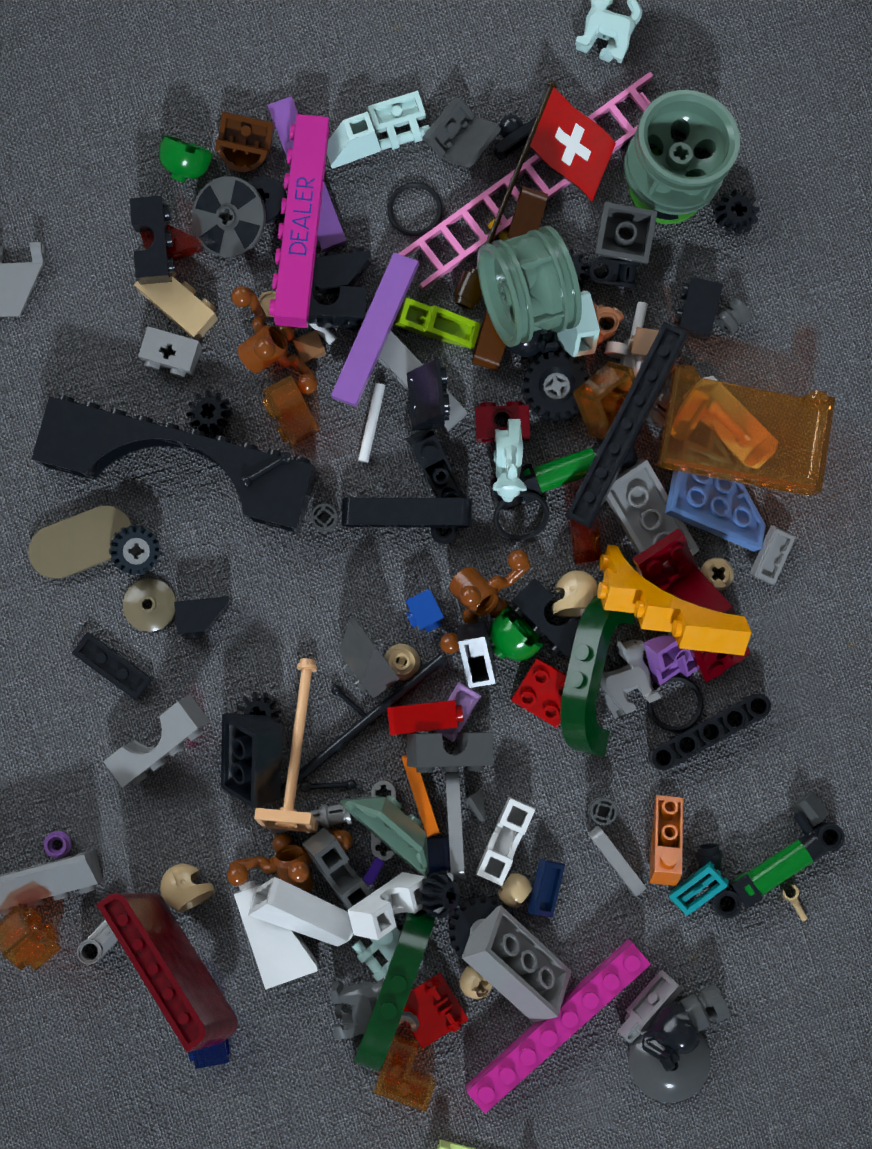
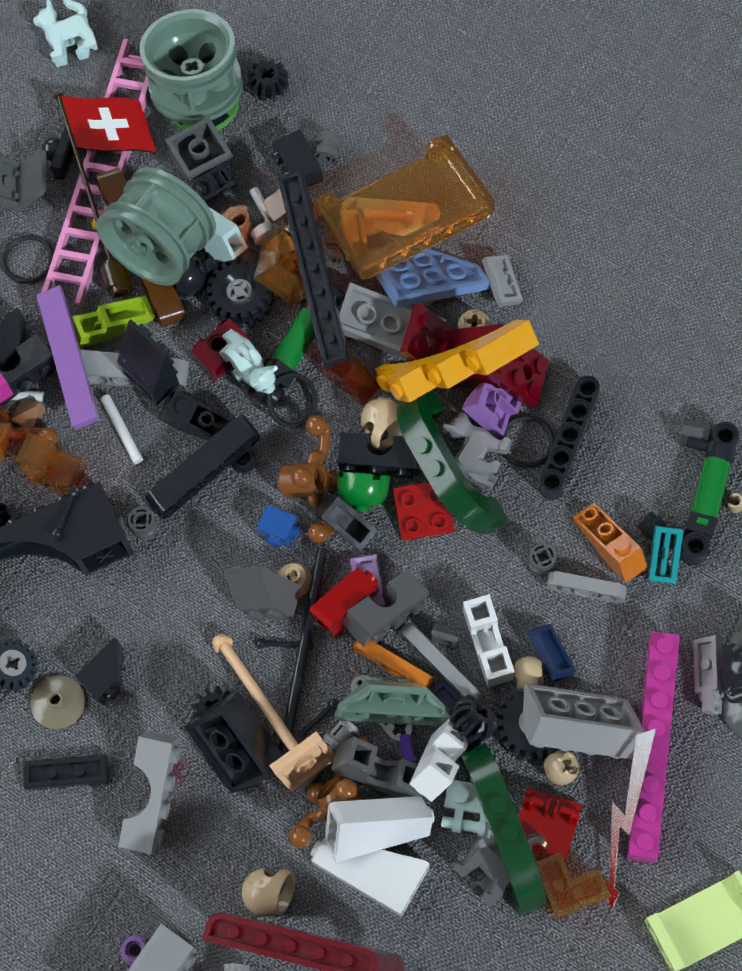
camera: 30 degrees left, 15 degrees down
none -> sticker [604,728,656,910]

